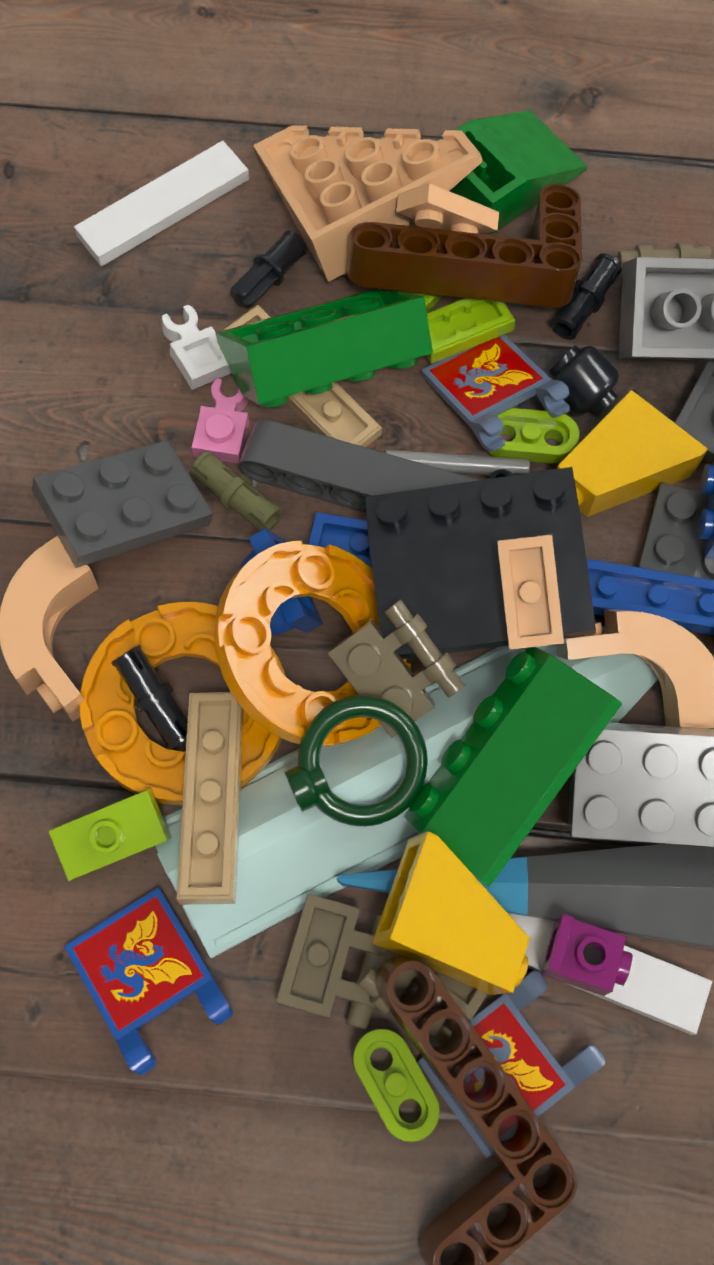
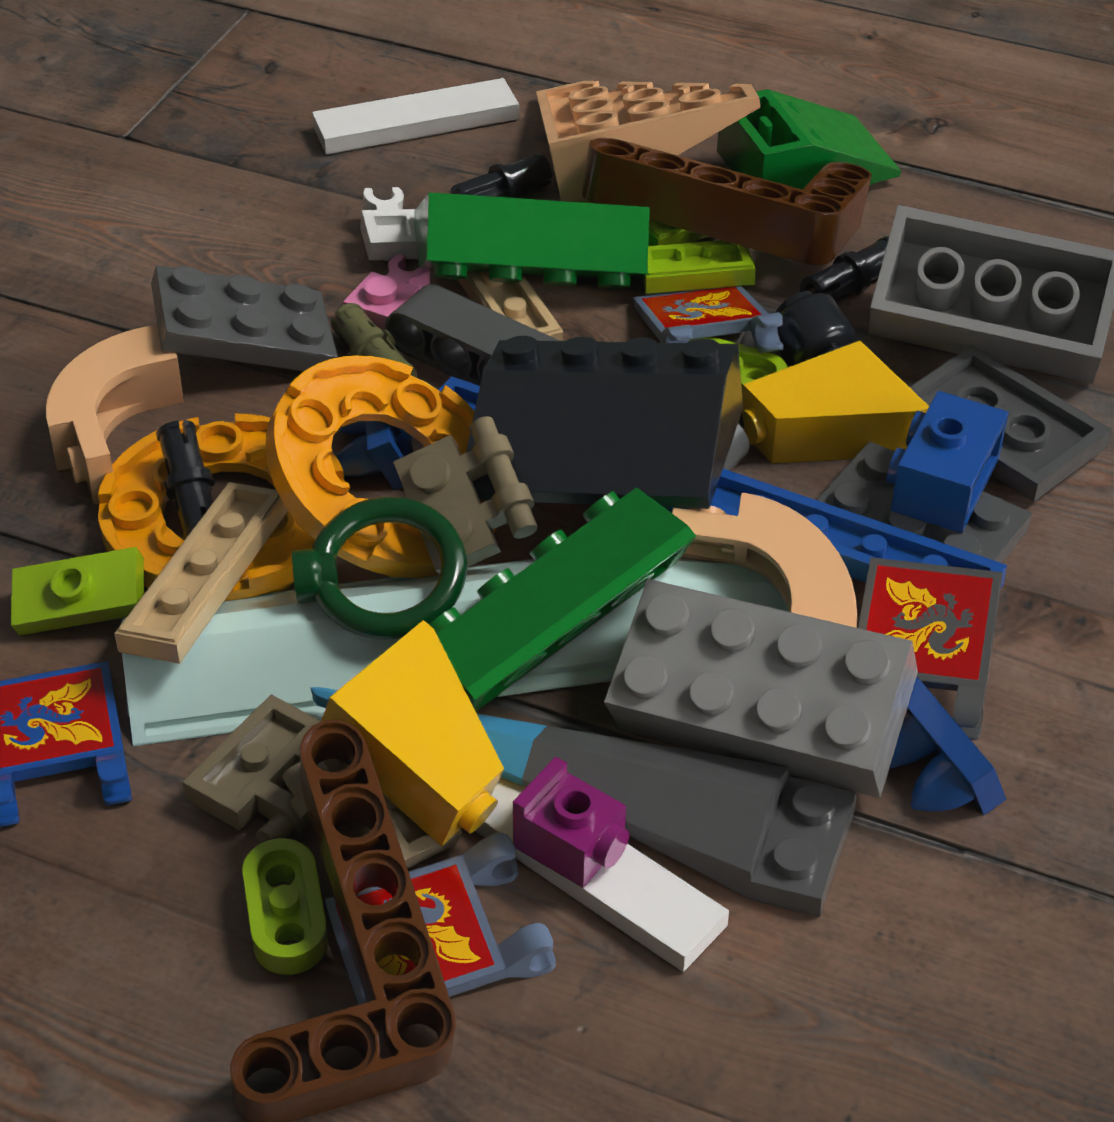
camera: 20 degrees right, 25 degrees down
light nougat plate [396,183,499,234] -> none
light nougat plate [497,535,564,650] -> none

